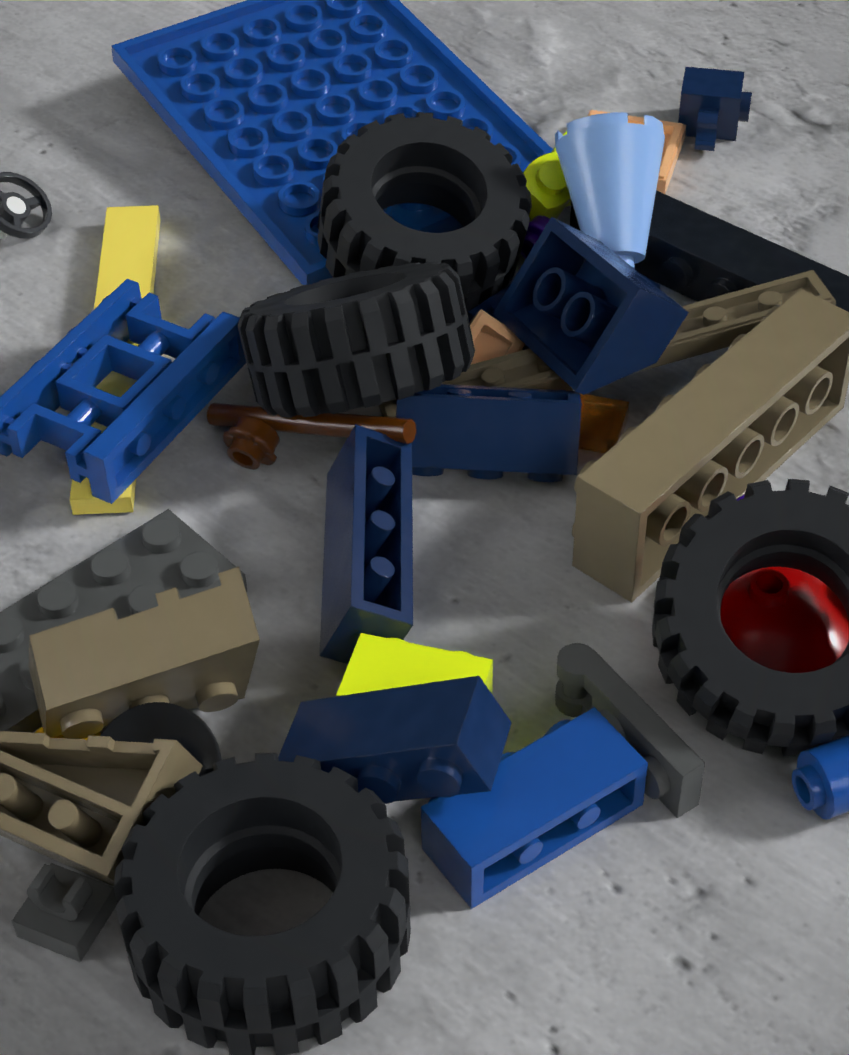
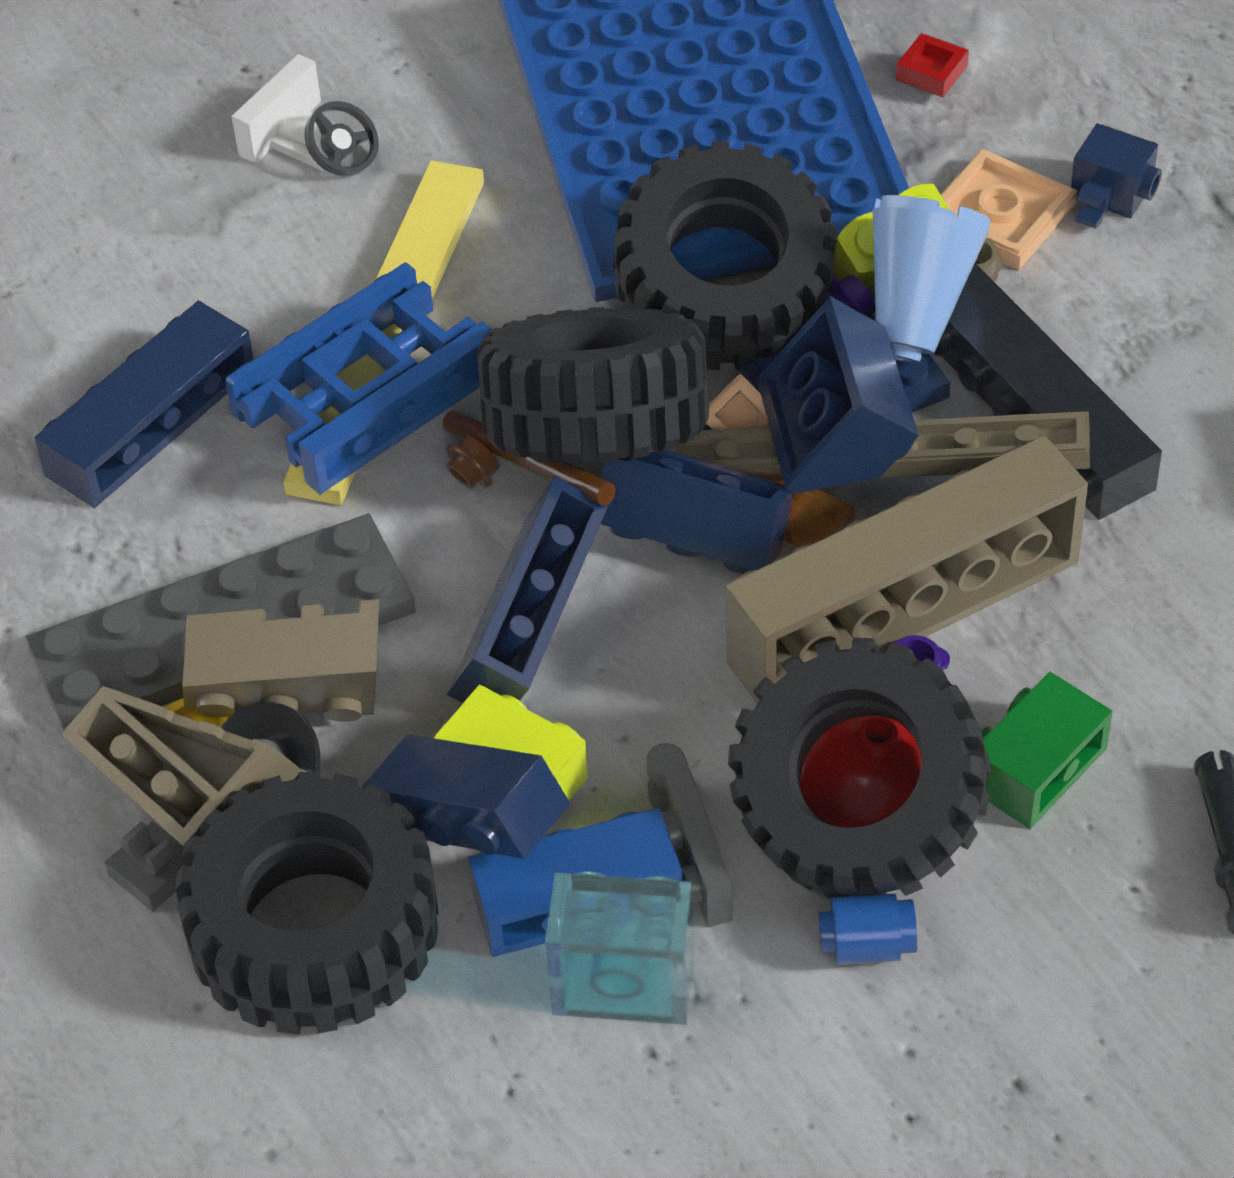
camera: 20 degrees right, 5 degrees up
none -> clear light blue brick [545,871,694,1025]
none -> red plate [896,33,969,98]

